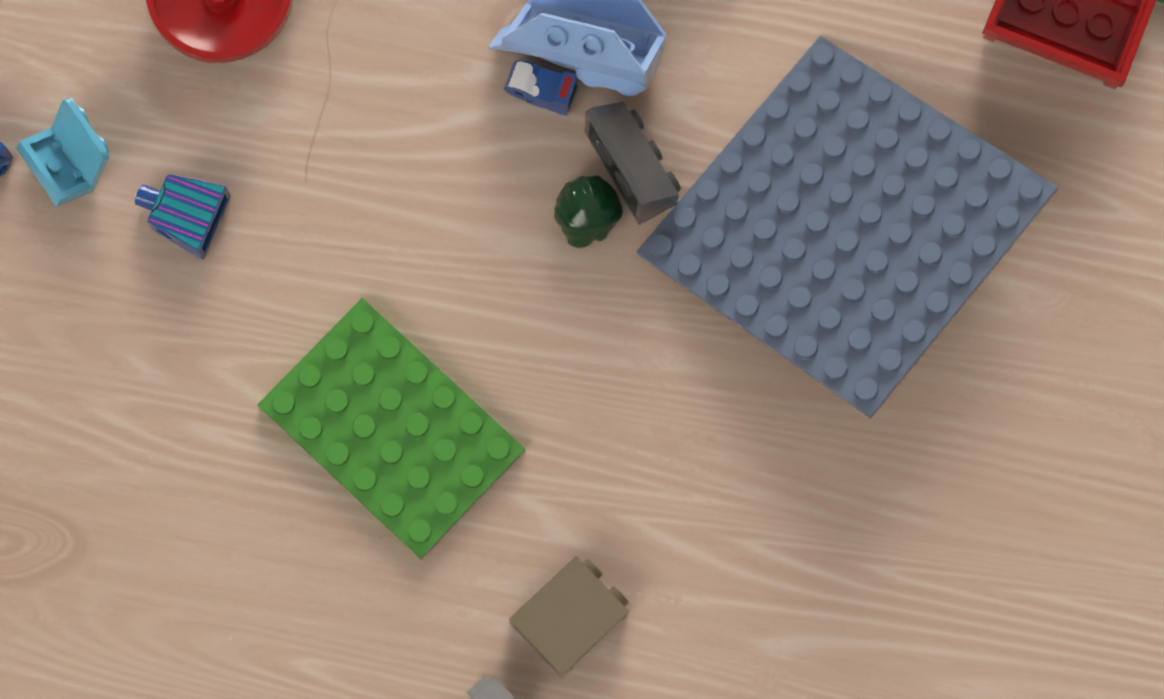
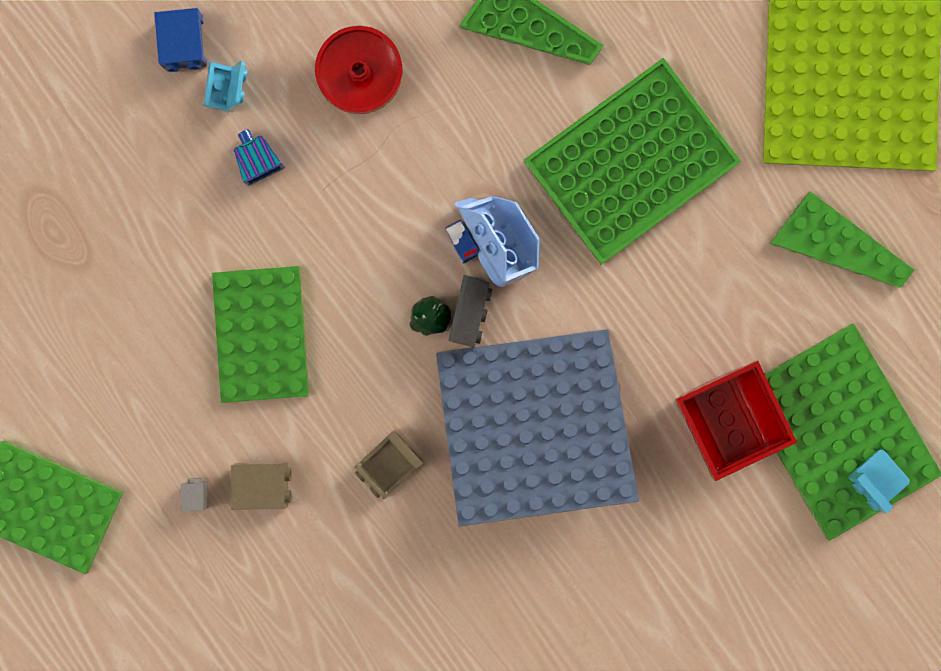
camera: 45 degrees right, 10 degrees up
none -> dark tan panel [354,430,424,499]

